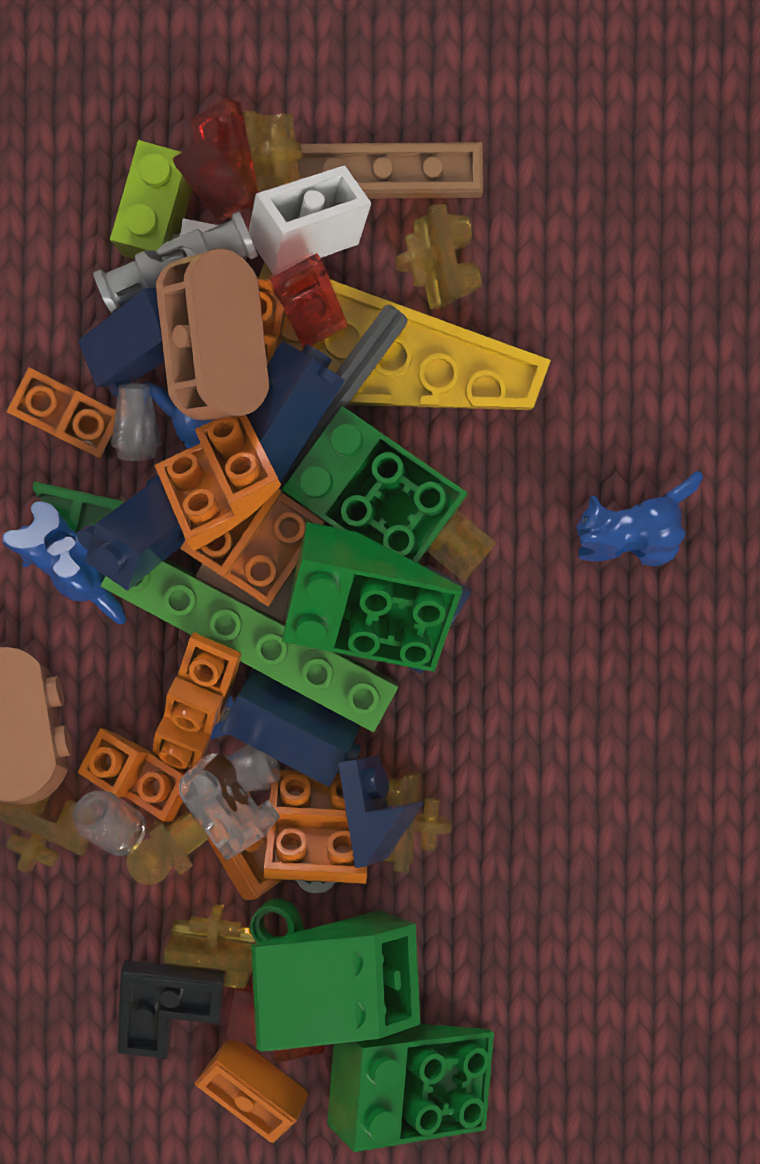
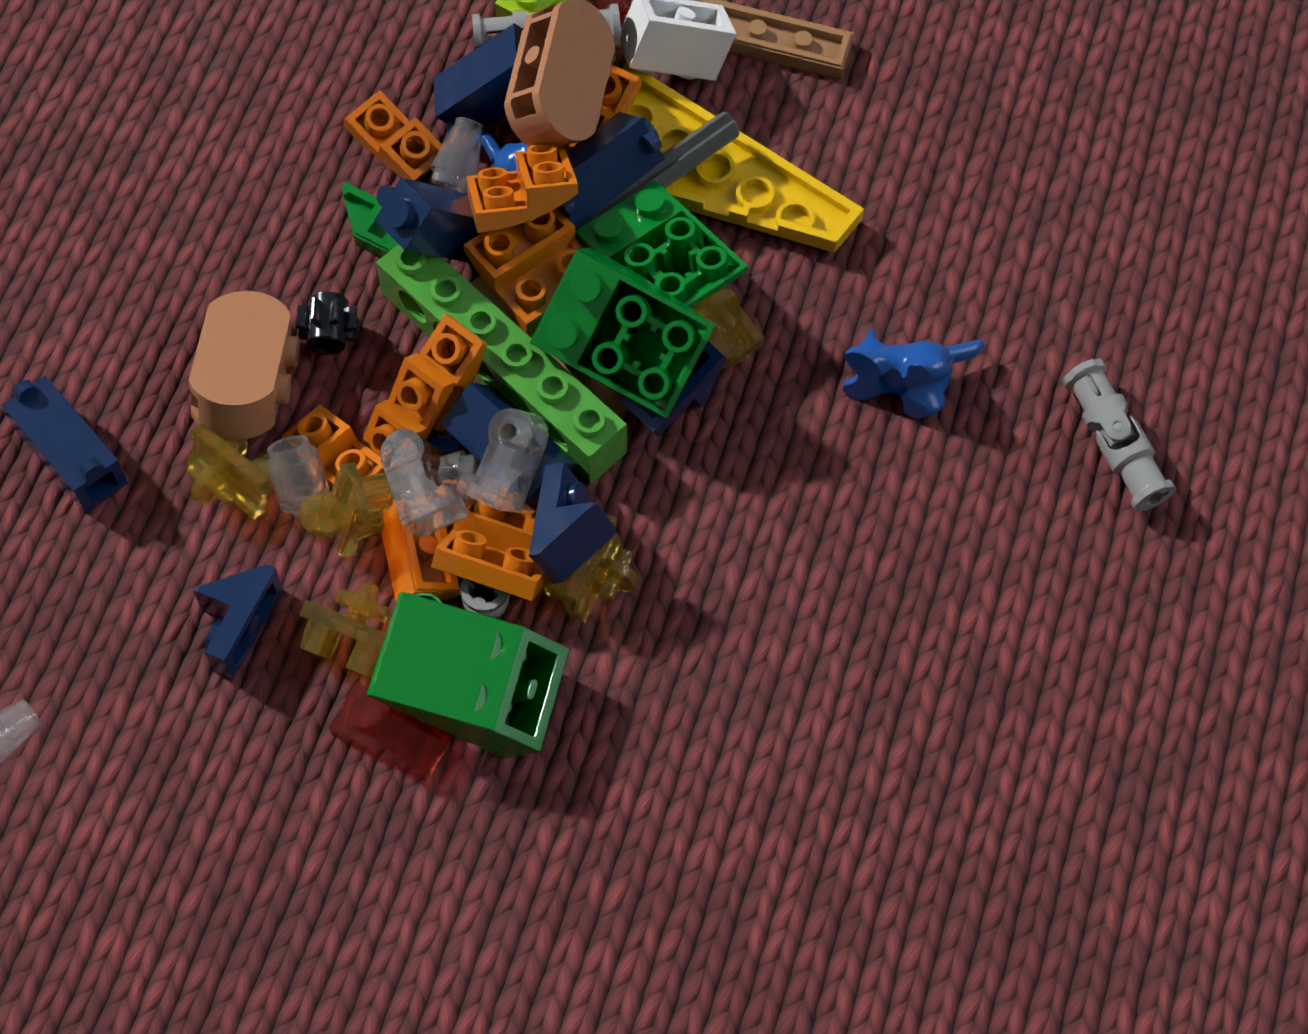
camera: 15 degrees right, 25 degrees down
blue animal [2,501,126,625] -> none
black tile [117,960,225,1059] -> none
orange slope [194,1035,308,1143] -> none
clear red slope [265,252,348,348] -> none
green slope [327,1024,494,1152] -> none
clear yellow hips [394,204,482,310] -> none
none -> dark blue slope [193,564,284,681]
none -> black gear [296,292,359,355]
none -> clear leg [455,408,549,513]

